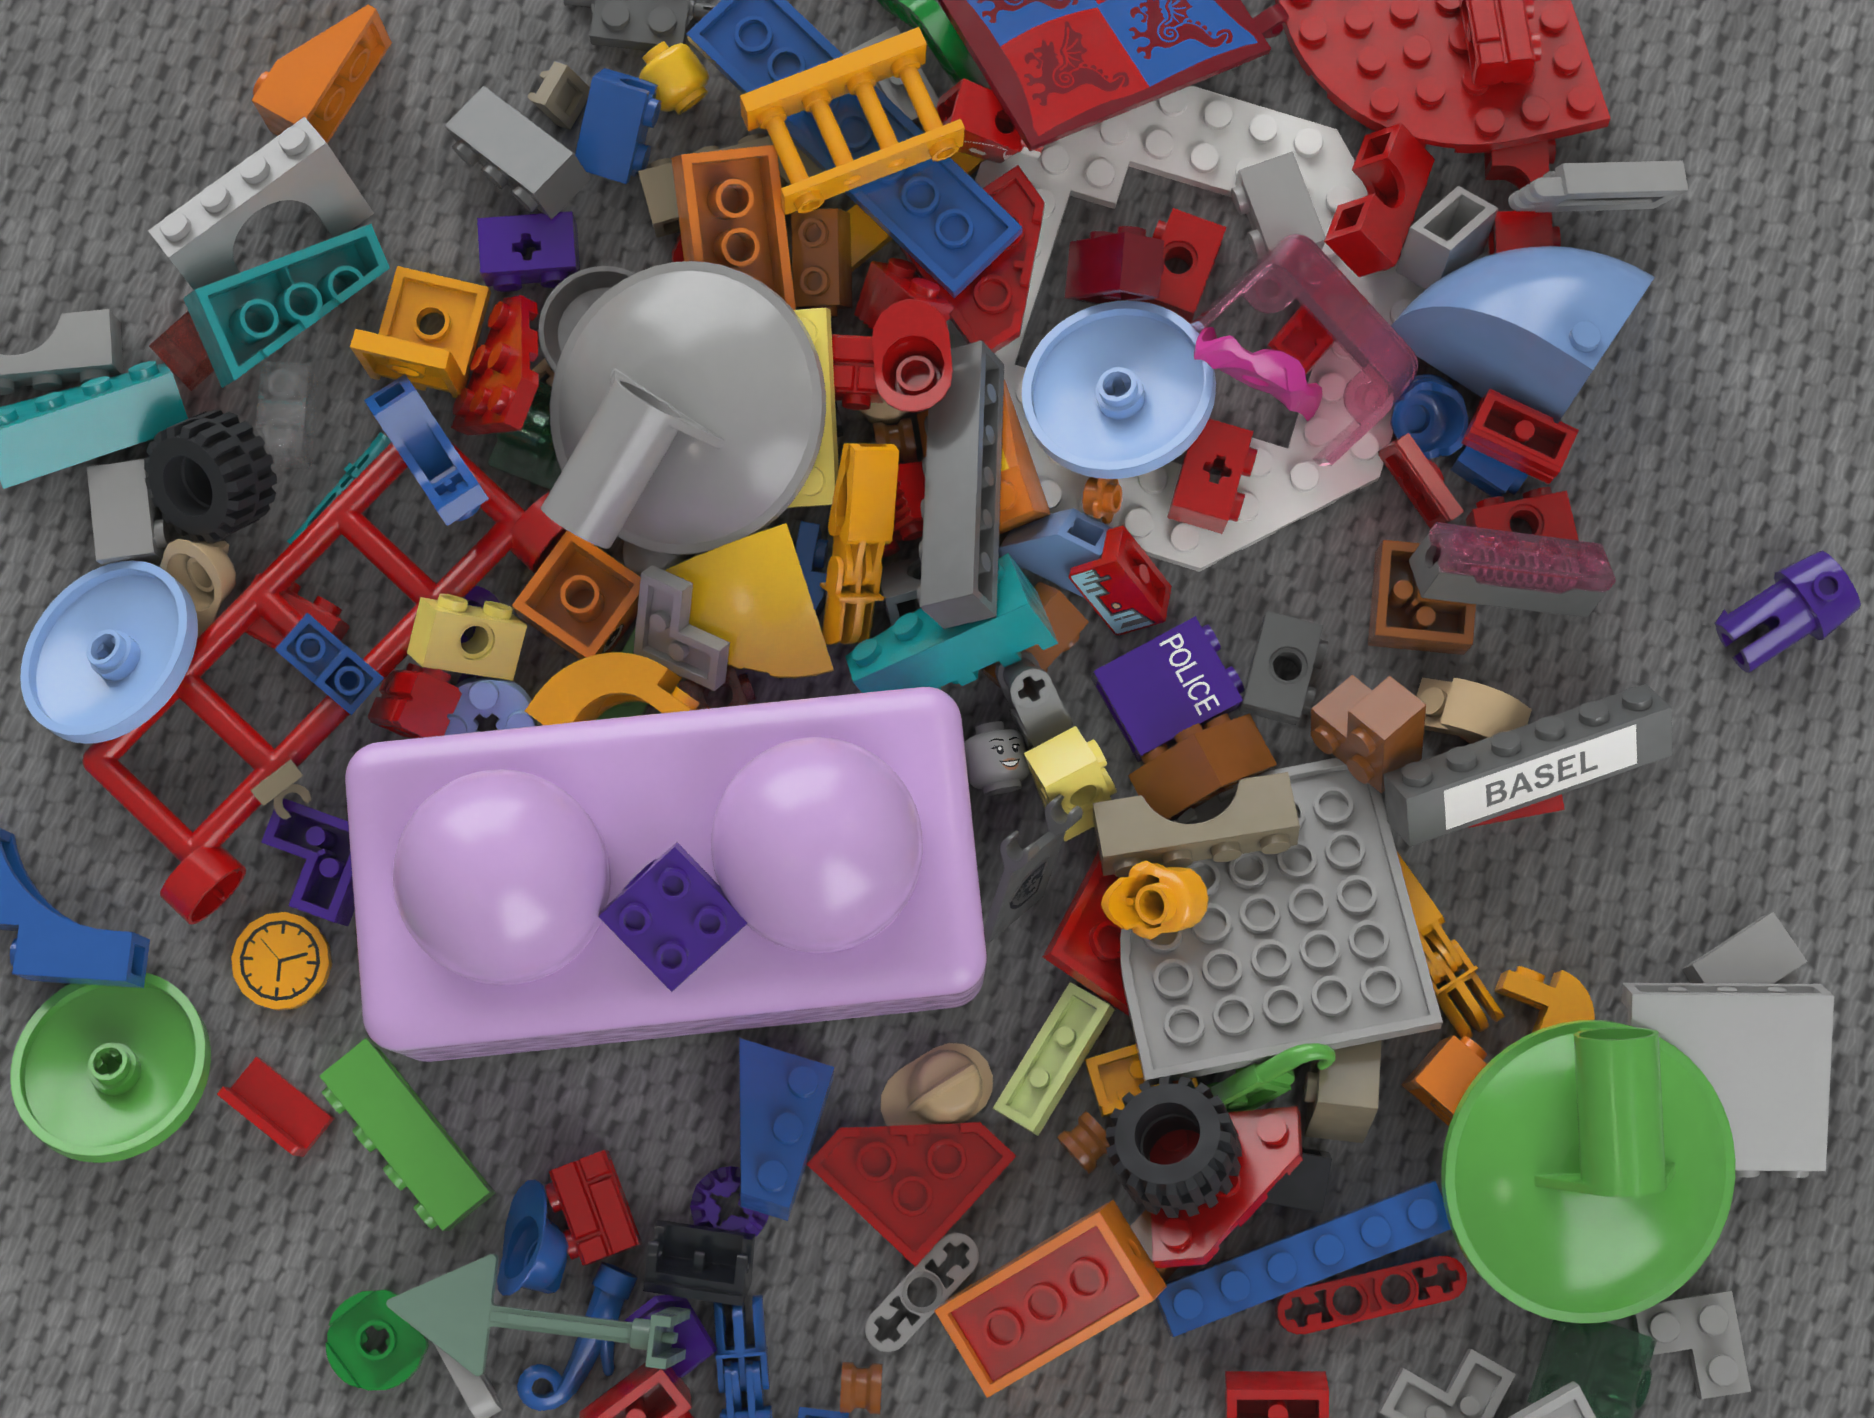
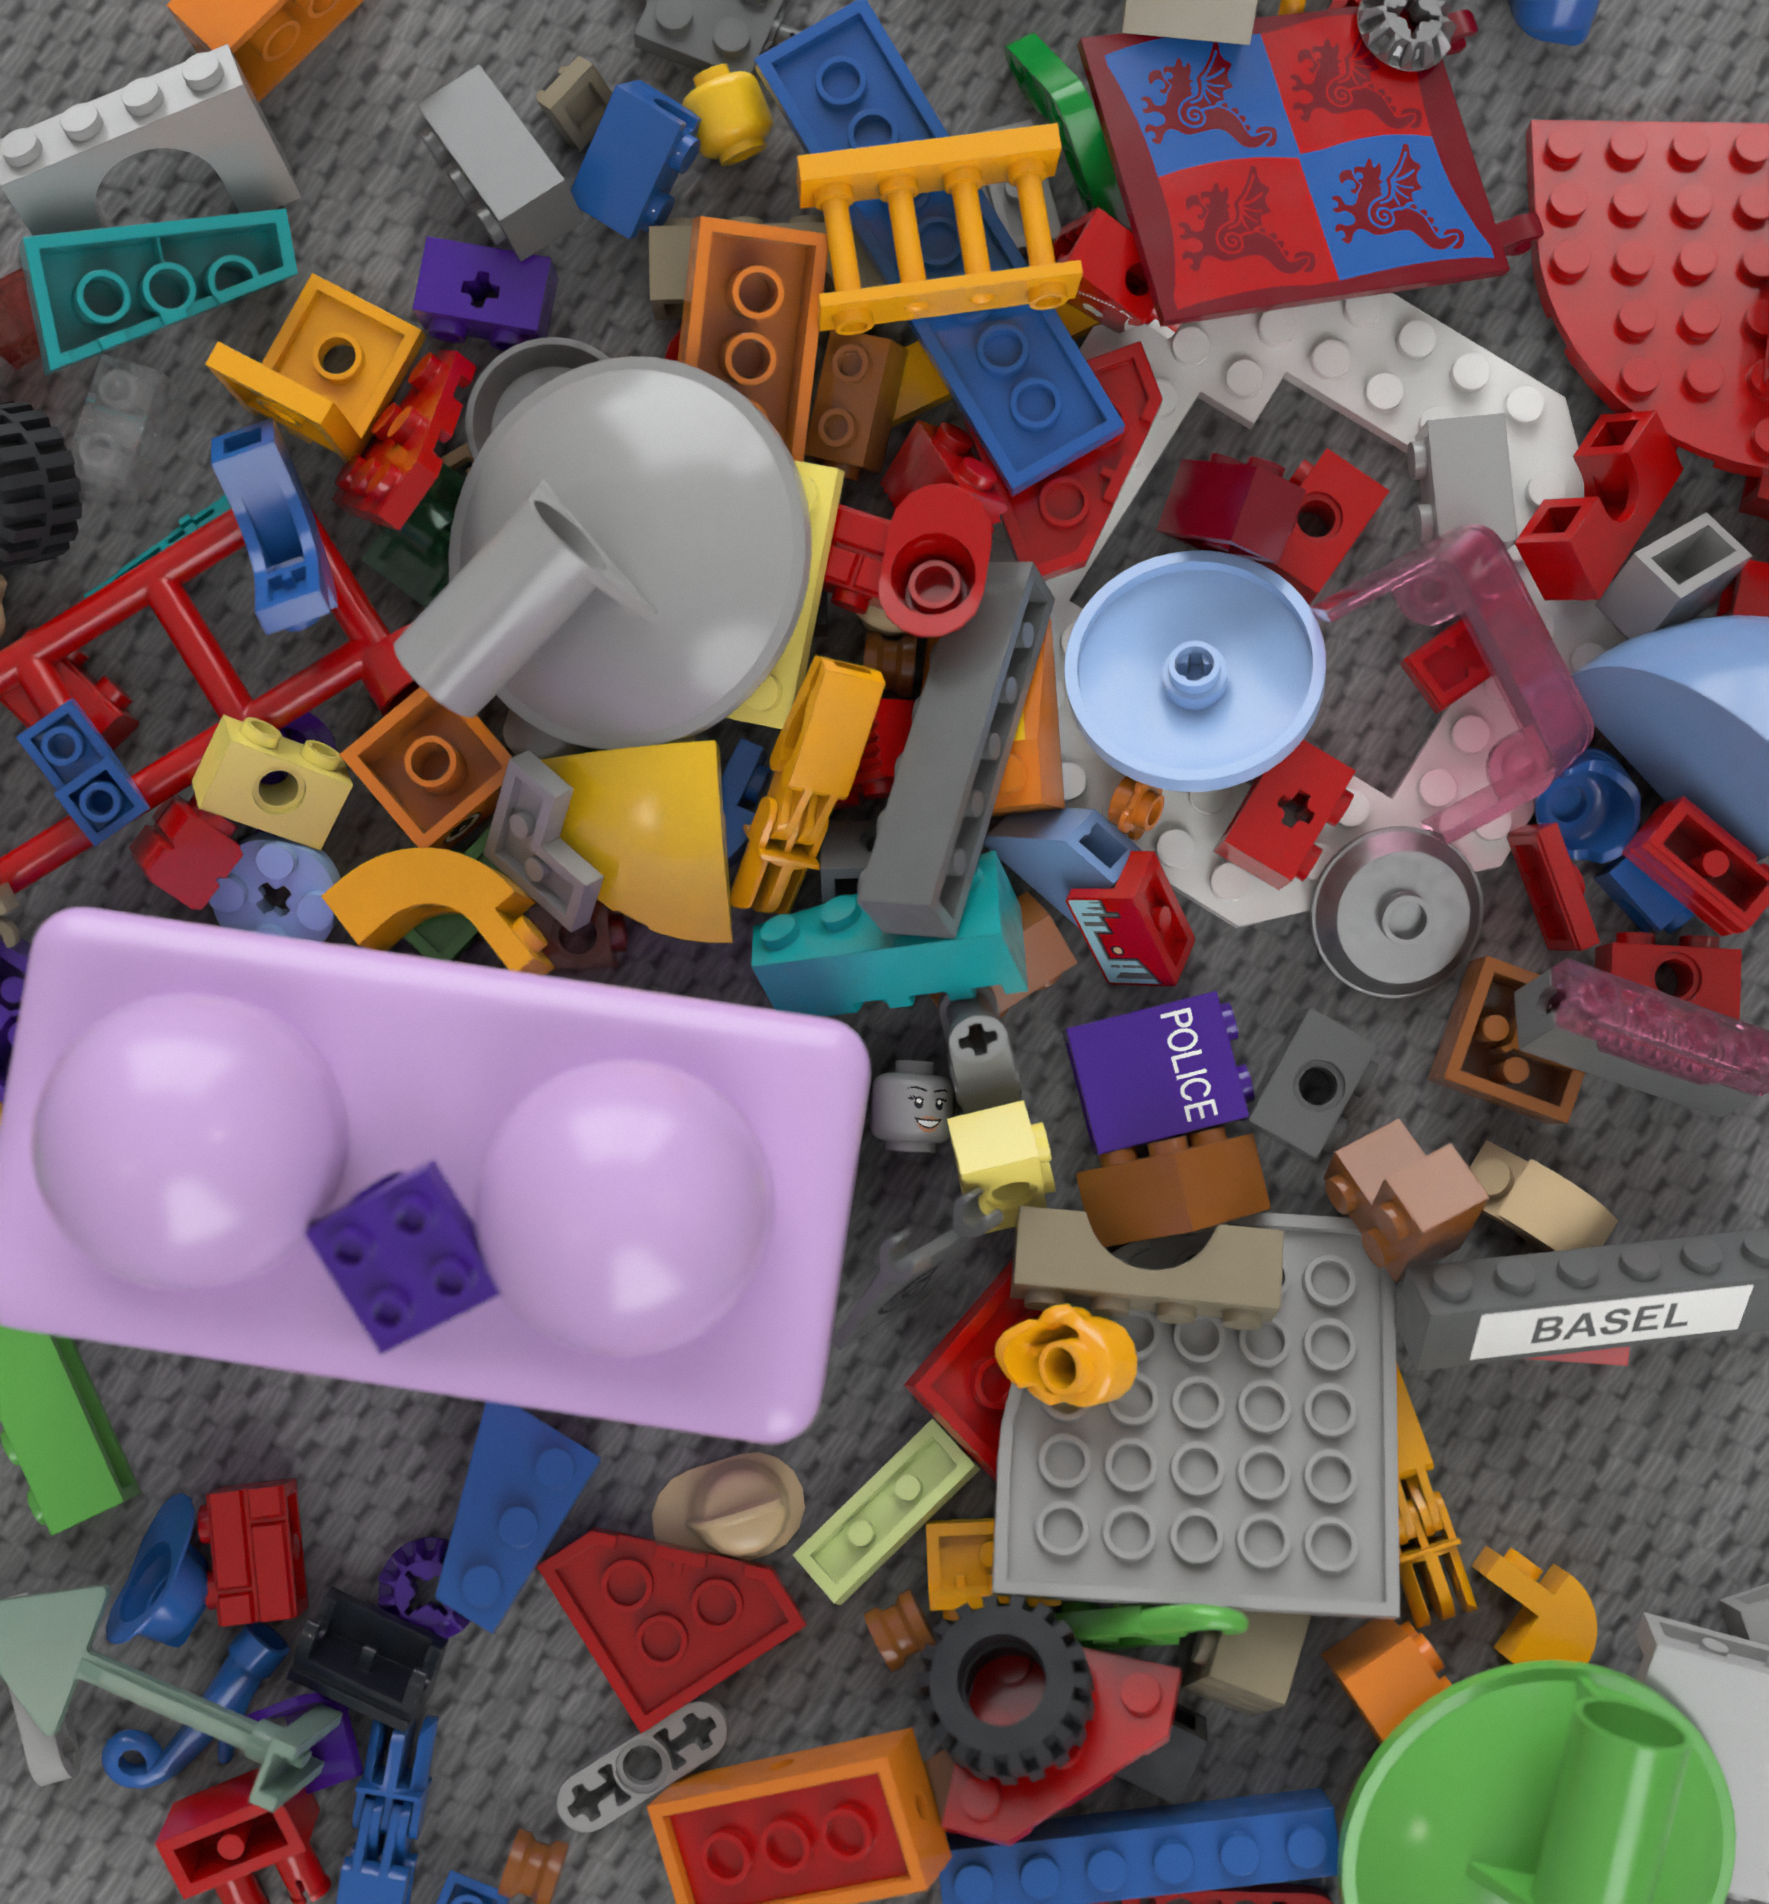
camera: 15 degrees right, 5 degrees up
dark pink piece [1194,327,1323,421] -> none
none -> flat silver piece [1310,826,1483,998]

